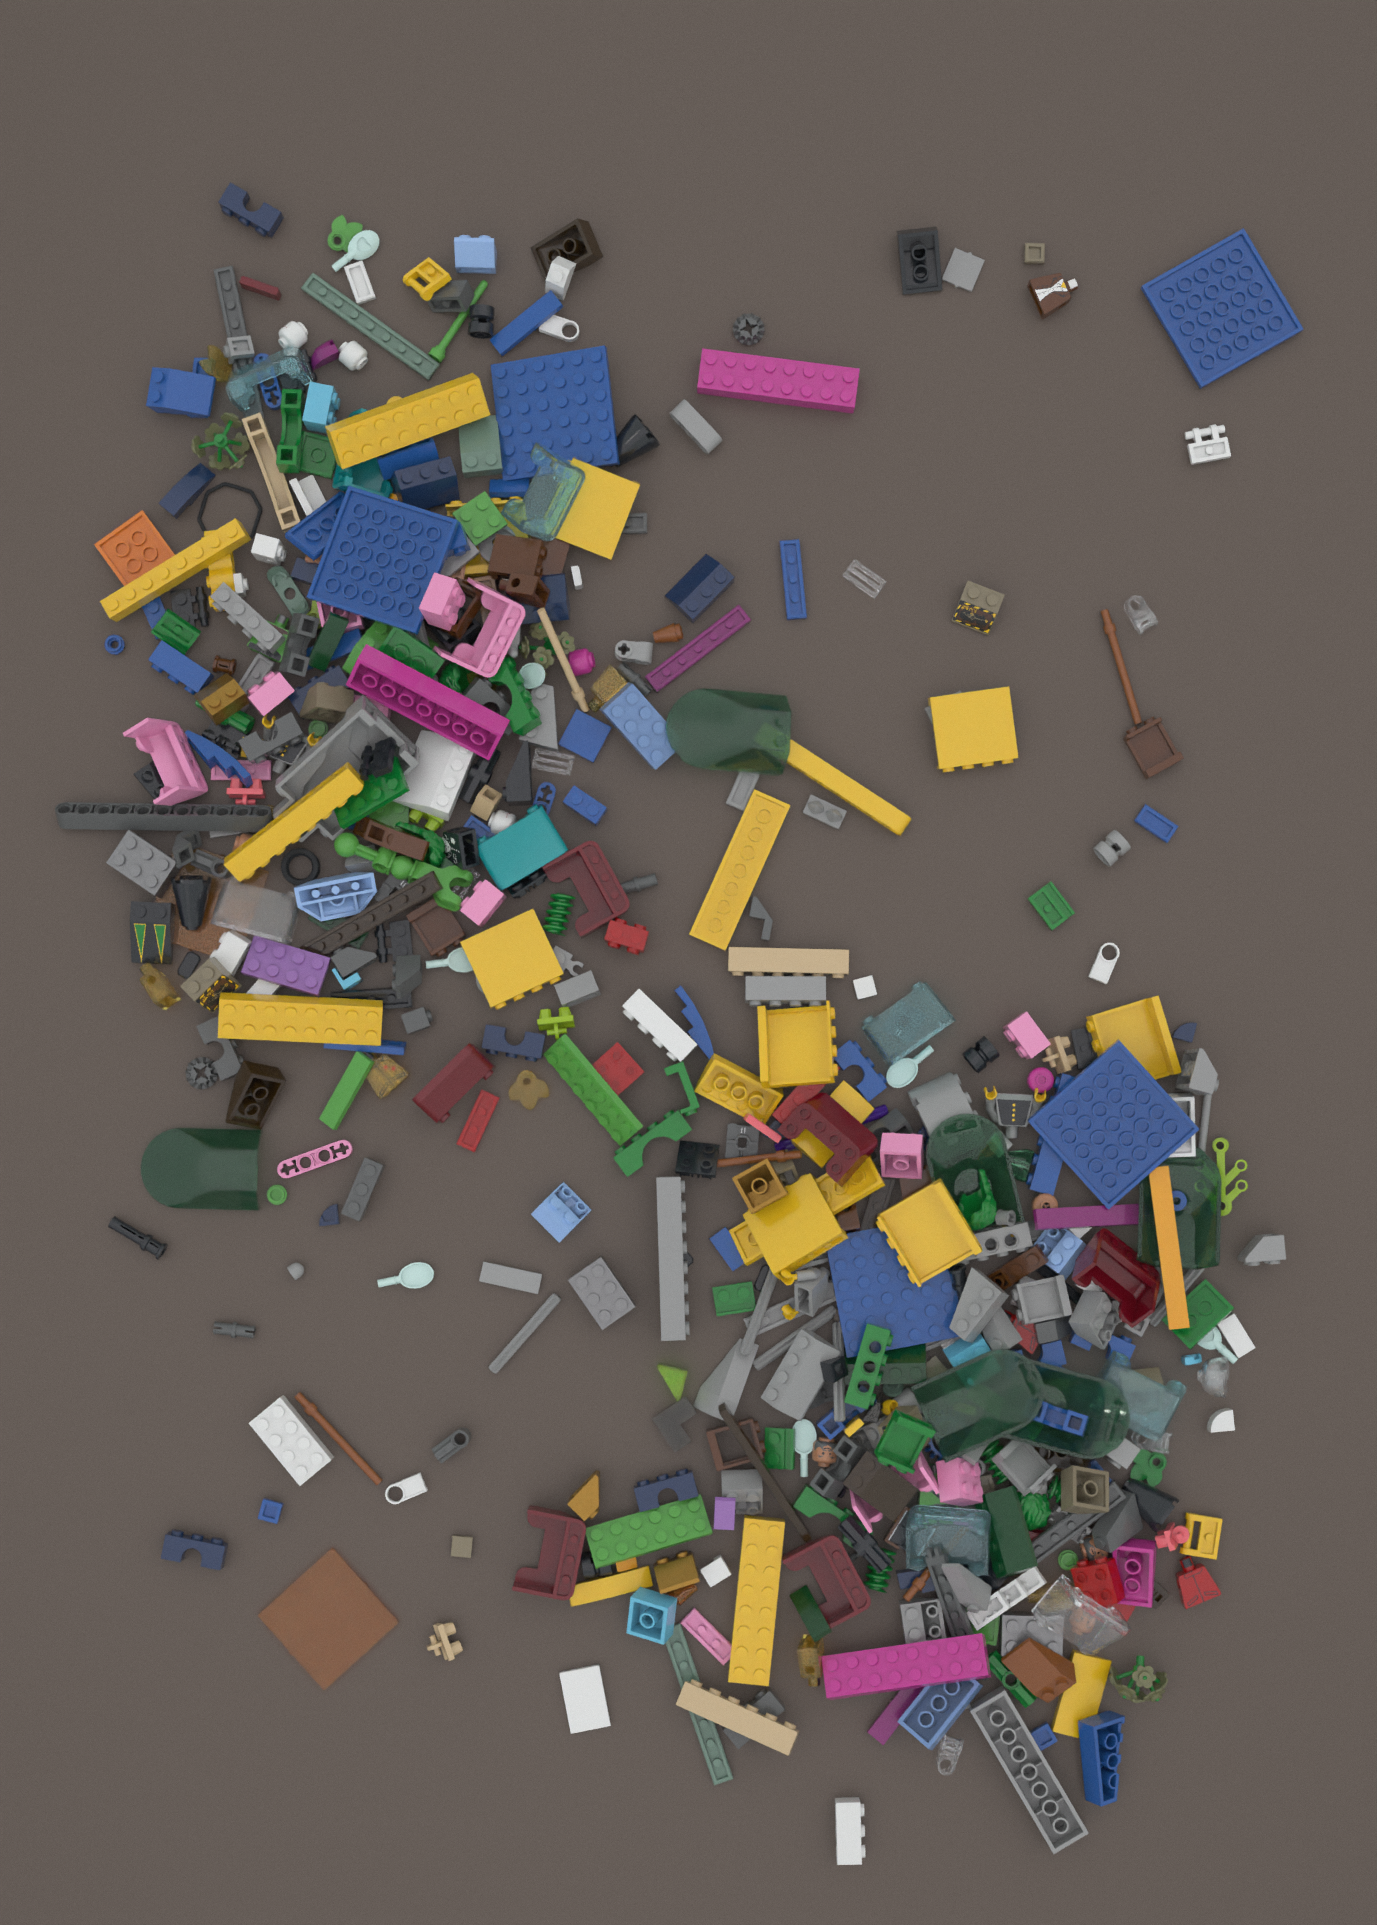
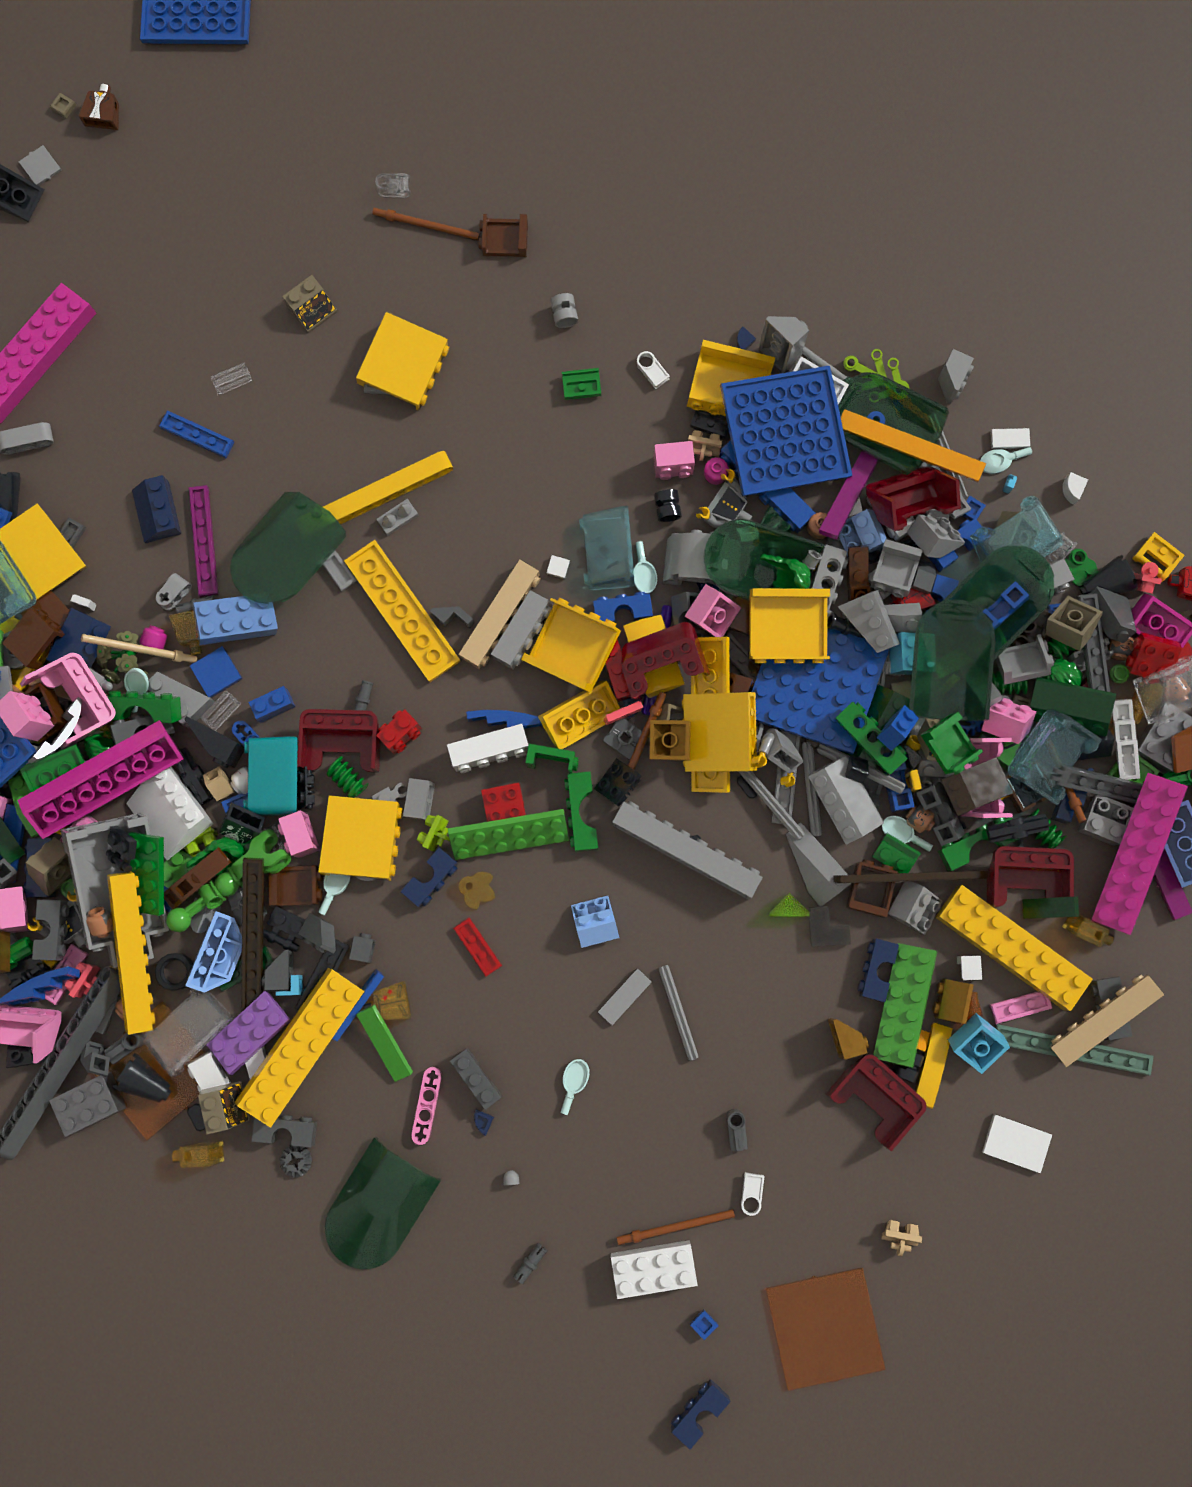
camera: 55 degrees left, 5 degrees down
black pin [108,1216,168,1260] -> none
black slope [130,901,175,964] -> none
dark brown slope [225,1060,286,1130] -> none
bright green plate [267,1185,287,1205] -> none
dark red windscreen [412,1043,496,1123] -> none
dark tan tile [451,1535,473,1558] -> none
reddish brown torso [499,573,550,608] -> none
flat silver brick [568,1256,636,1330] -> none
dark orange cone [653,623,683,643] -> none
blue tile [709,1227,744,1271] -> none
green plate [712,1281,756,1316] -> none
medium lavender slope [714,1497,736,1530] -> none
light grey slope [941,1563,992,1613] -> none
blue tile [1134,804,1179,843] -> none
green plate [1162,1279,1234,1350] -> none
white plate [1184,424,1231,465] -> none
clear cylinder [1197,1357,1230,1398] -> none
none -> slope [28,697,82,764]
none -> nougat head [86,907,113,938]
none -> blue brick [877,705,919,751]
none -> blue plate [963,496,986,521]

